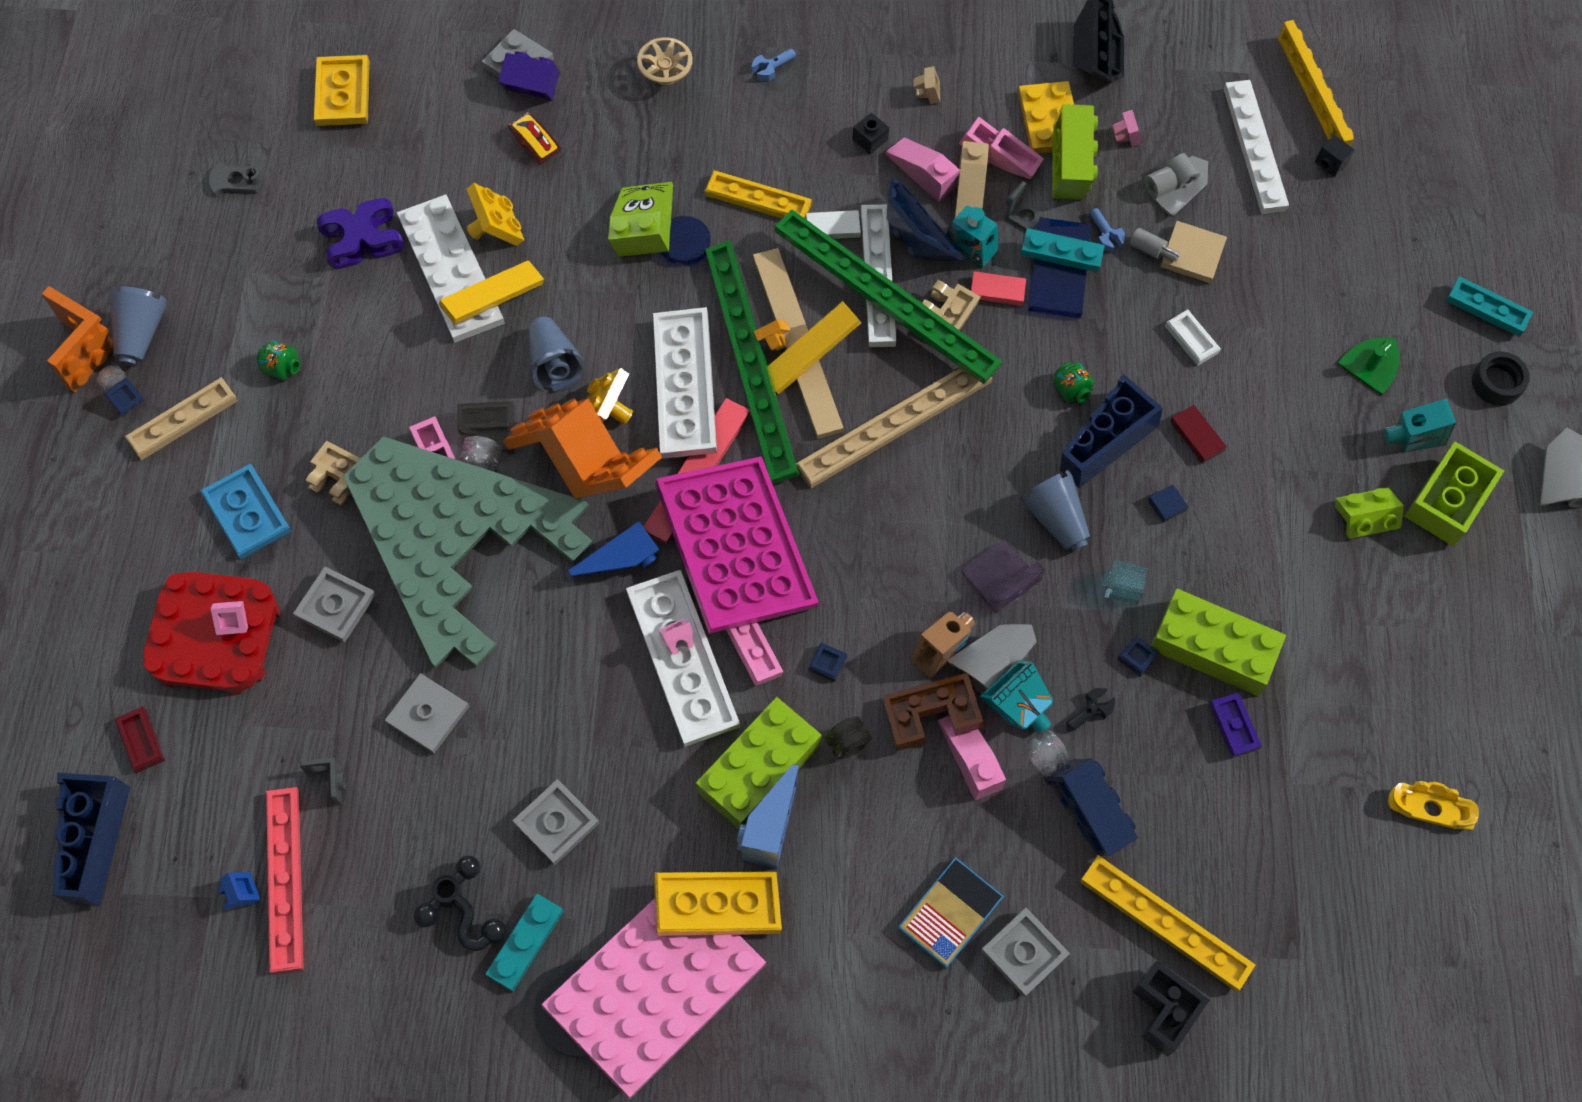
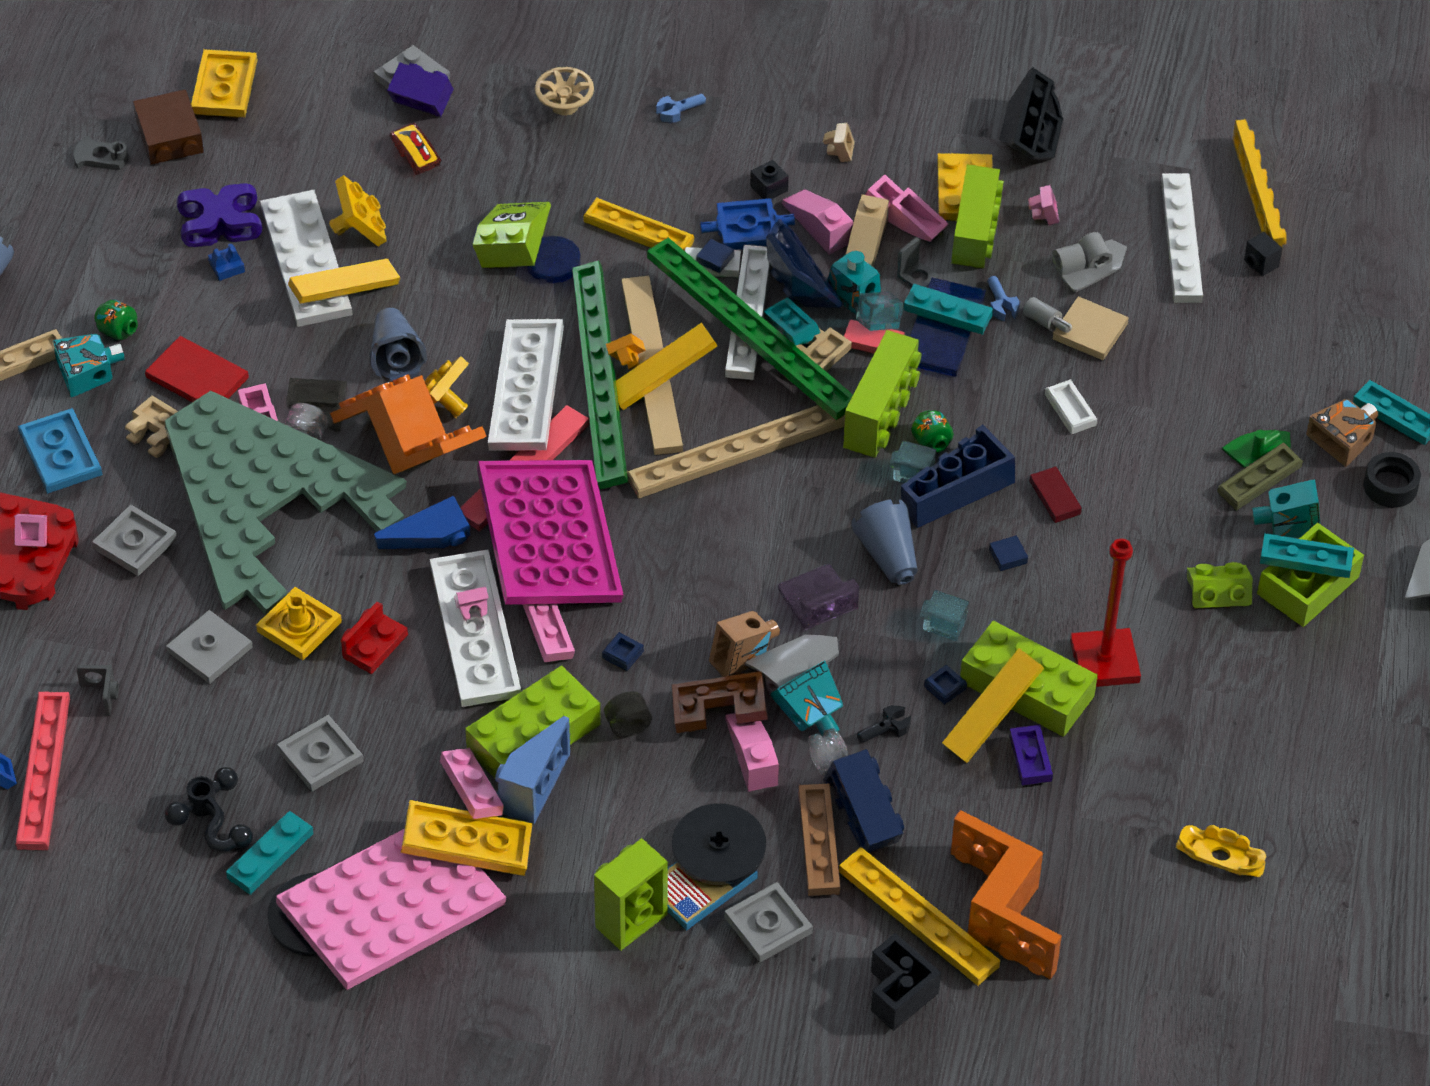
camera: 10 degrees right, 15 degrees down
none -> teal torso [53,334,125,397]
none -> reddish brown brick [133,89,204,165]
none -> red tile [145,336,249,402]
none -> blue tile [208,244,245,281]
none -> yellow plate [256,587,342,660]
none -> red bracket [341,602,408,674]
none -> bright pink plate [440,748,504,819]
none -> lime brick [594,838,668,951]
none -> black piece [672,803,766,885]
none -> dark blue tile [696,239,734,273]
none -> blue plate [700,198,795,250]
none -> teal plate [764,297,820,346]
none -> medium nougat plate [798,784,840,896]
none -> lime brick [843,330,922,458]
none -> clear light blue brick [856,292,903,331]
none -> clear light blue brick [890,441,936,483]
none -> yellow tile [942,648,1044,763]
none -> orange bracket [951,810,1062,980]
none -> red tile [1070,538,1141,687]
none -> olive tile [1217,442,1303,511]
none -> teal plate [1260,533,1354,578]
none -> medium nougat torso [1306,399,1378,467]

